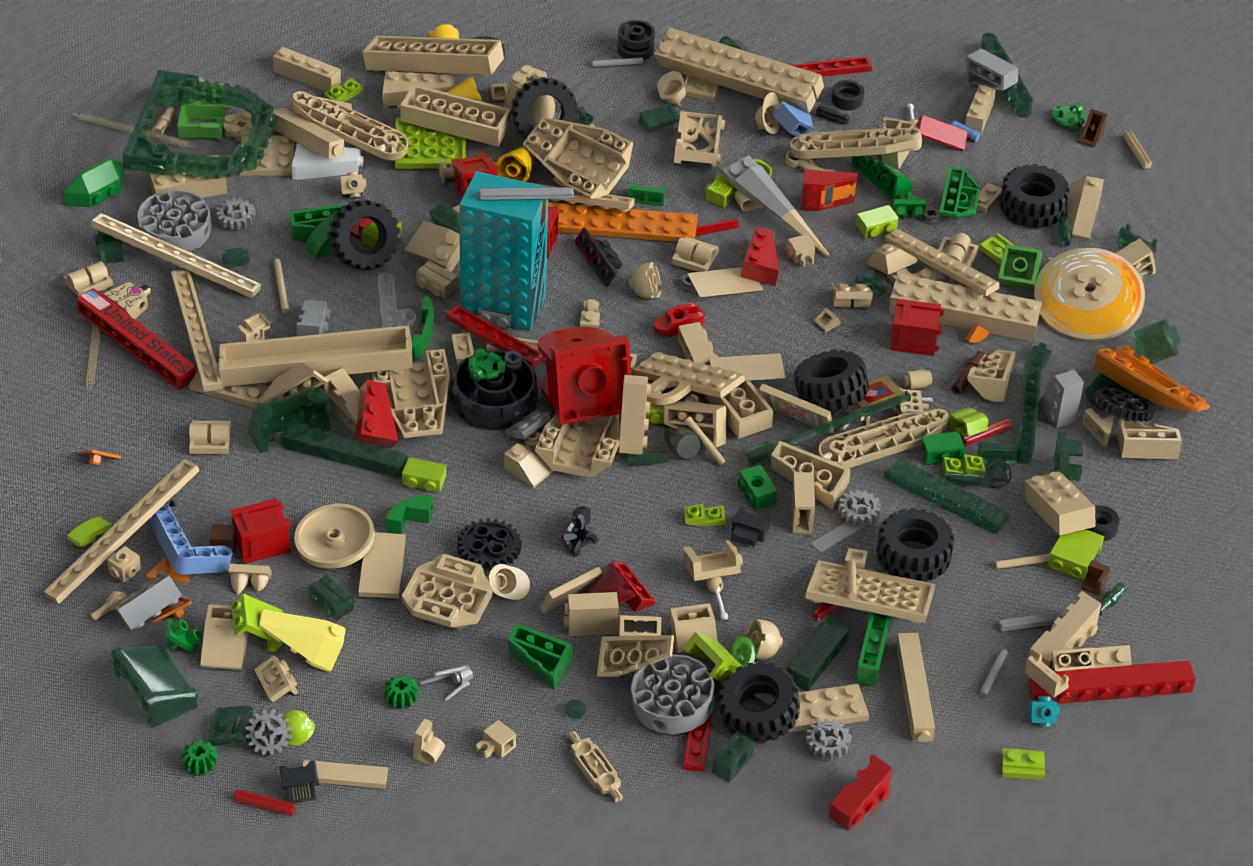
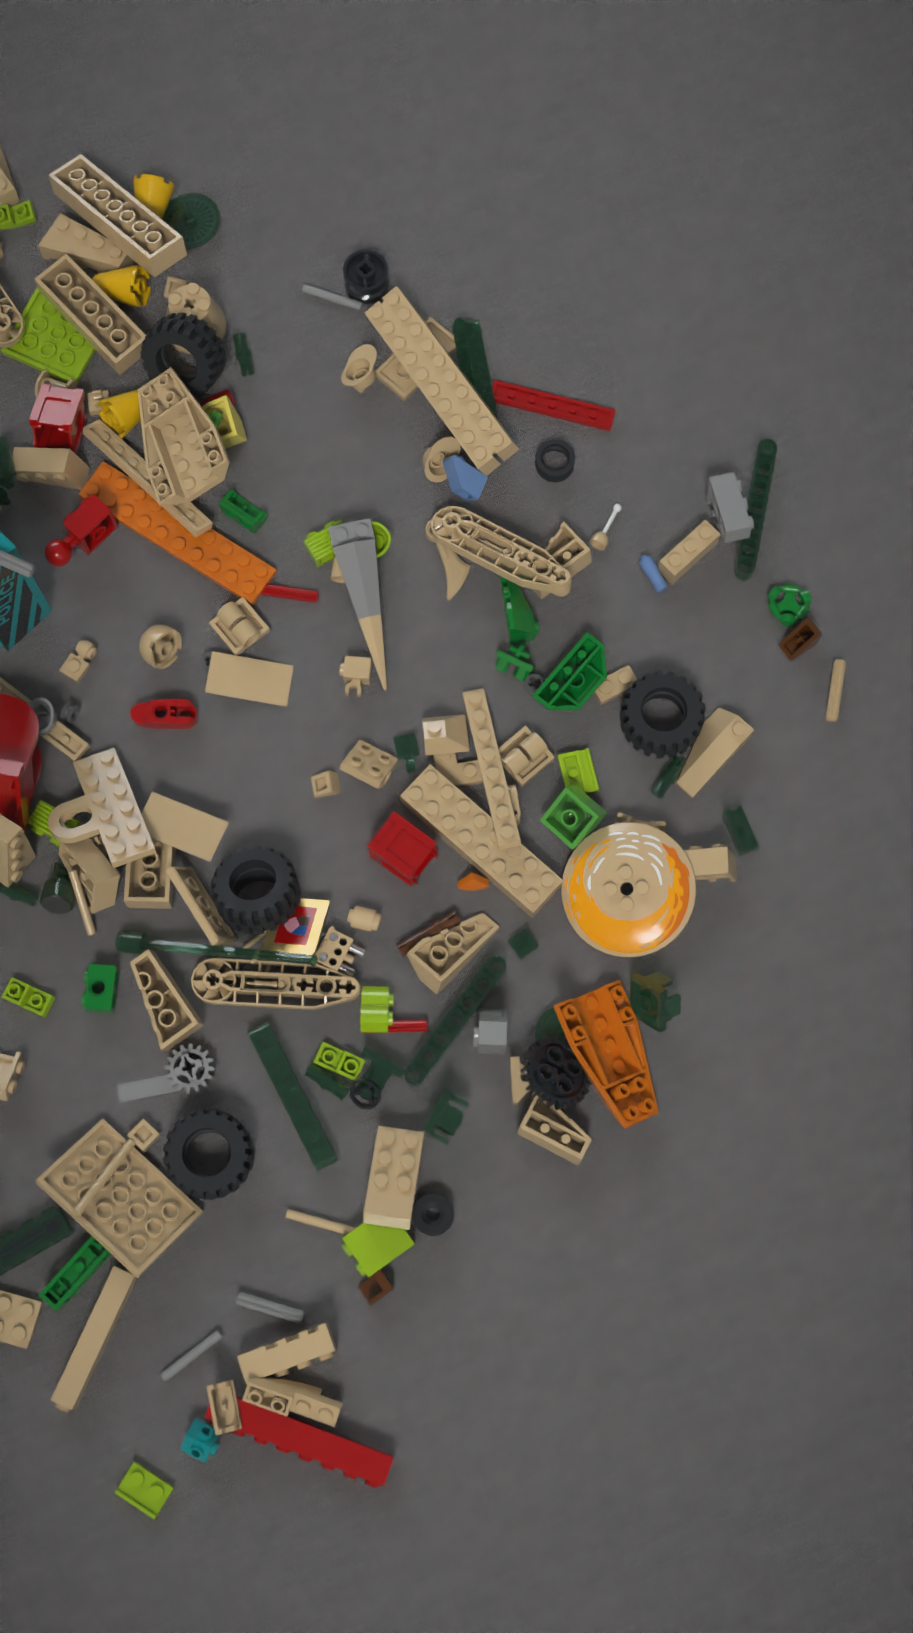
camera: 30 degrees right, 30 degrees up
black bracket [575,227,623,287] -> none
clear green bracket [638,103,680,131] -> none
tan fence [674,111,725,168] -> none
tan brick [678,322,718,366] -> none
black piece [731,508,771,548] -> none
red wedge [740,227,779,286] -> none
tan brick [791,472,815,534] -> none
red slope [801,169,858,211] -> none
black axle [816,106,849,124] -> none
lime brick [856,205,898,239] -> none
slope [916,115,967,151] -> none
green panel [922,431,965,465] -> none
clear green pin [1099,583,1127,616] -> none

